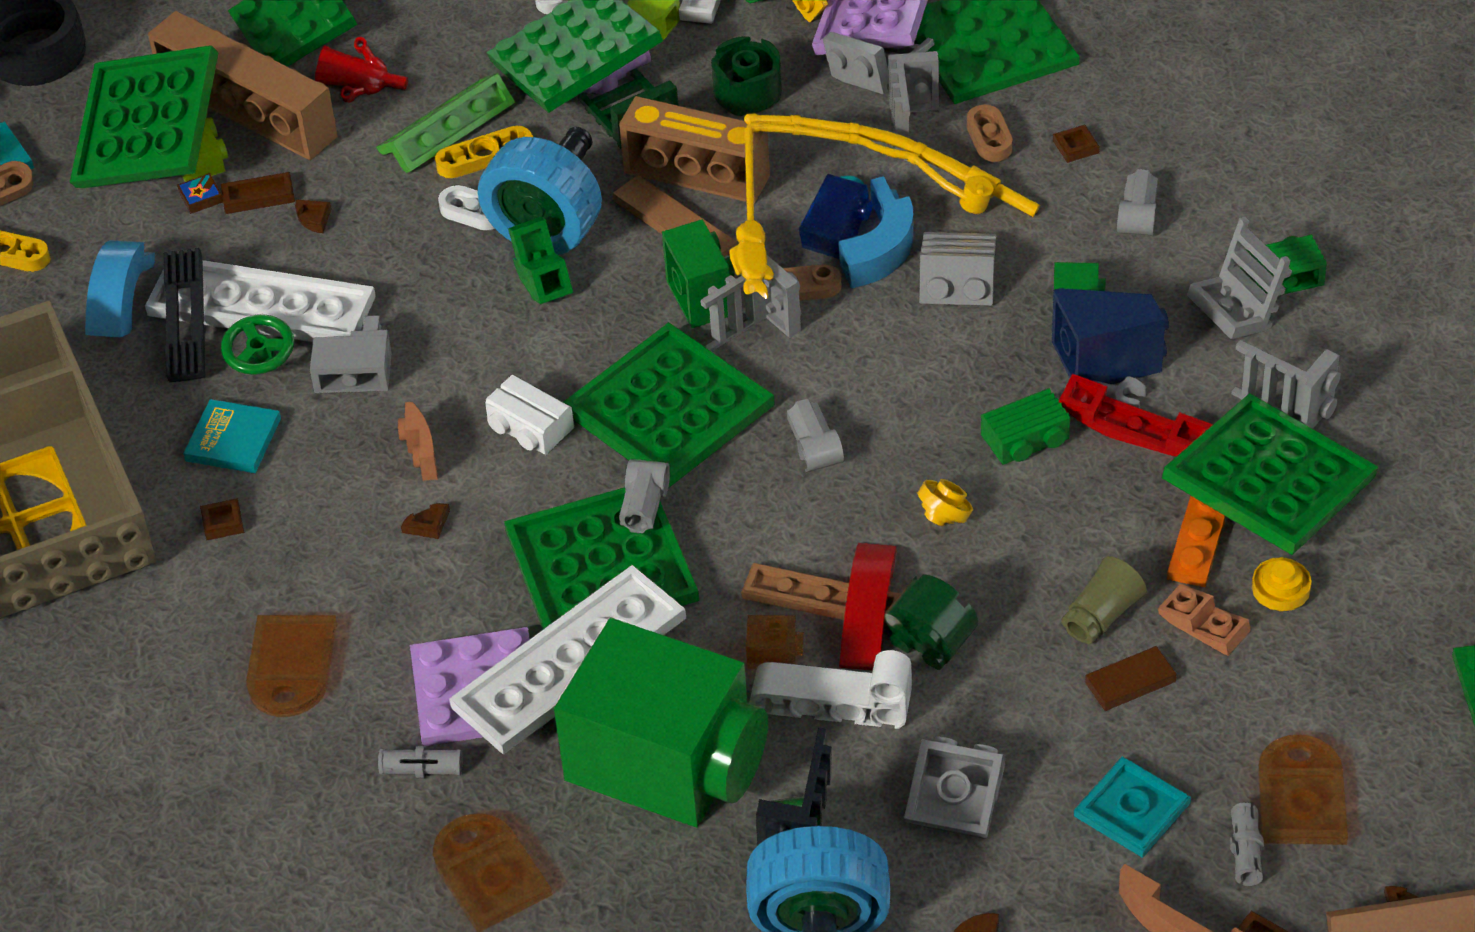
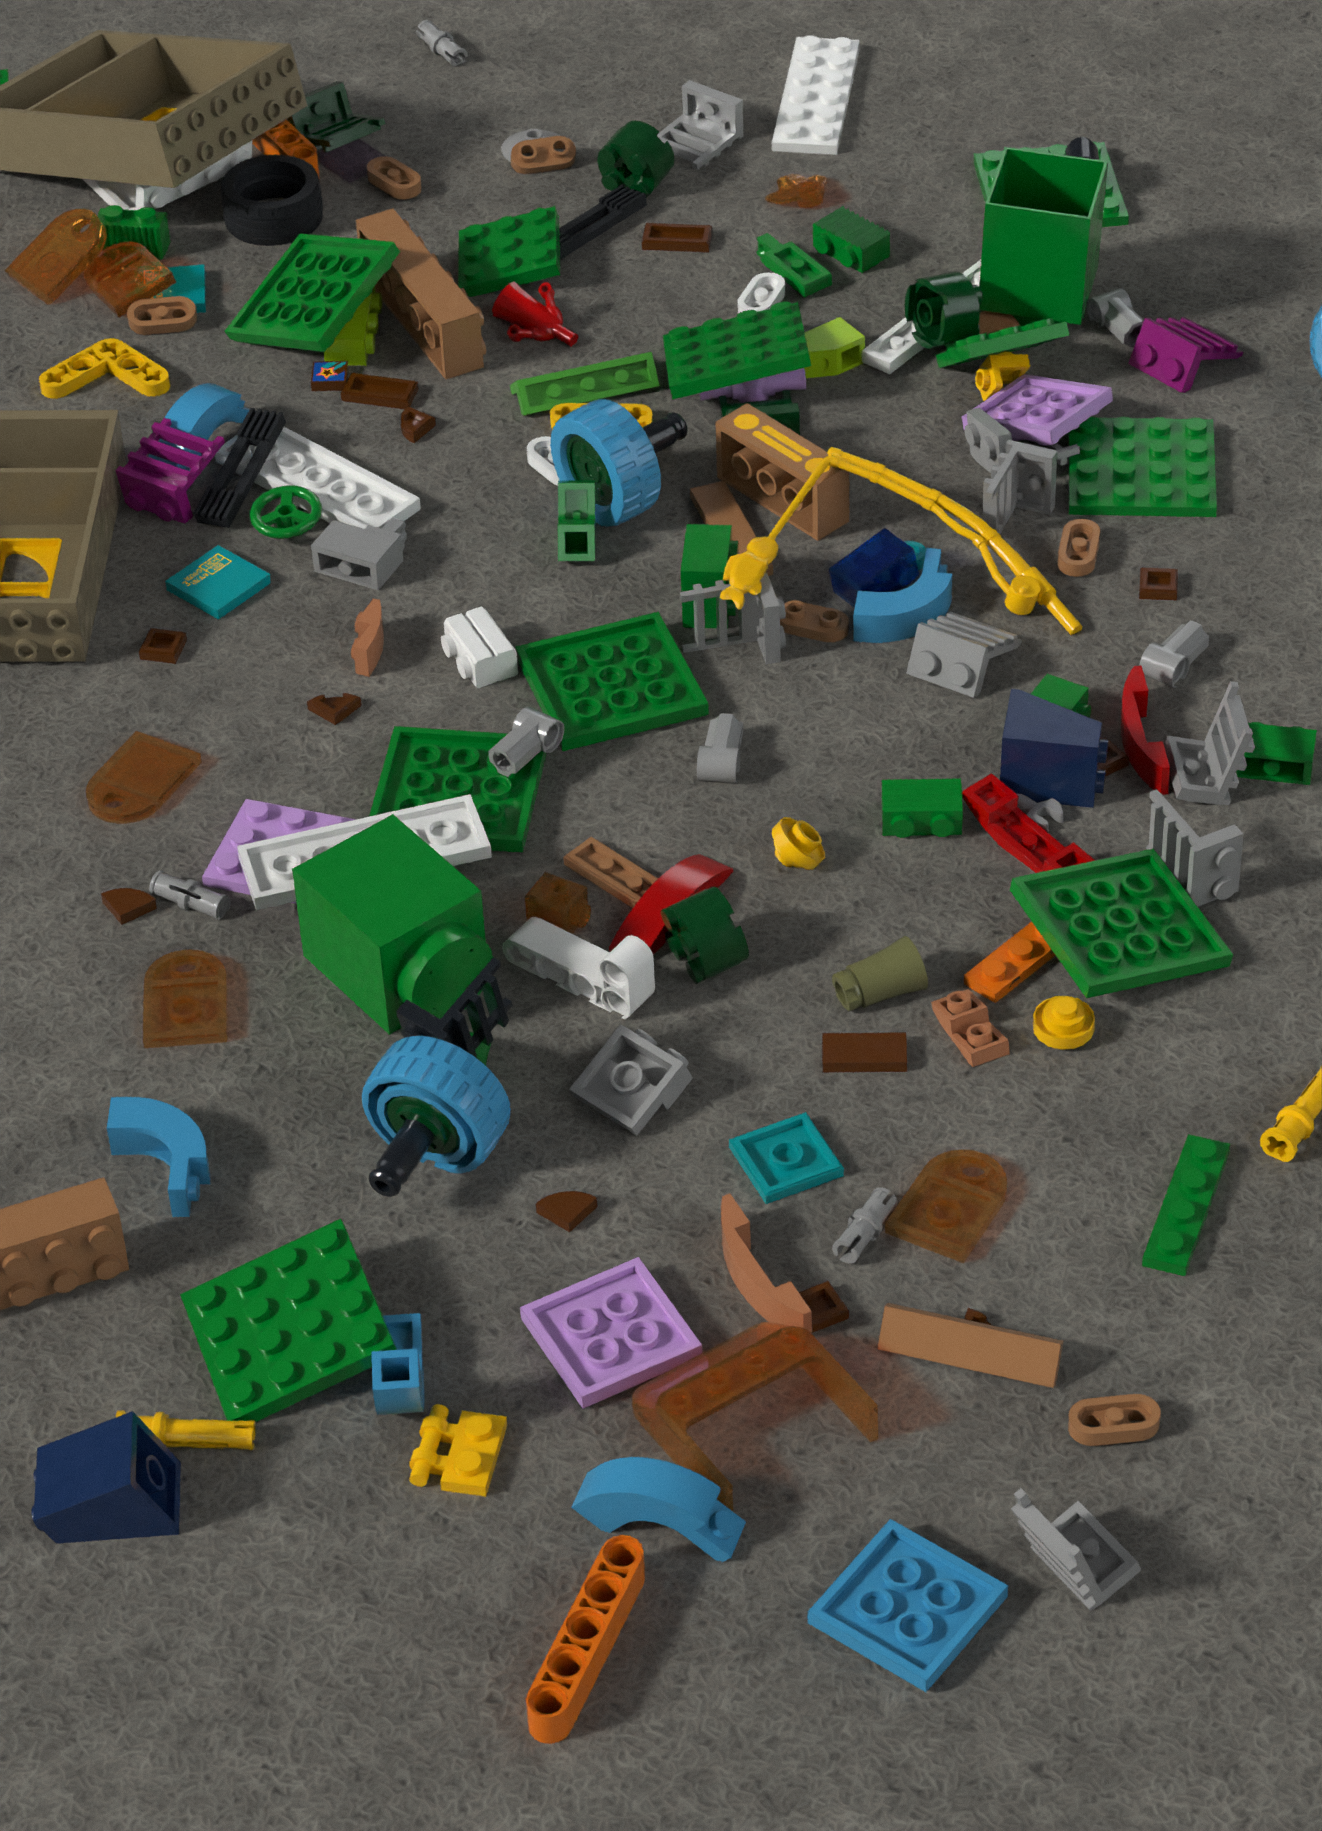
camera: 25 degrees right, 5 degrees down
dark green brick [711,36,782,116] -> none
none -> reddish brown tile [101,888,157,925]
none -> magenta plate [115,417,225,524]
none -> red slope [1121,666,1170,795]

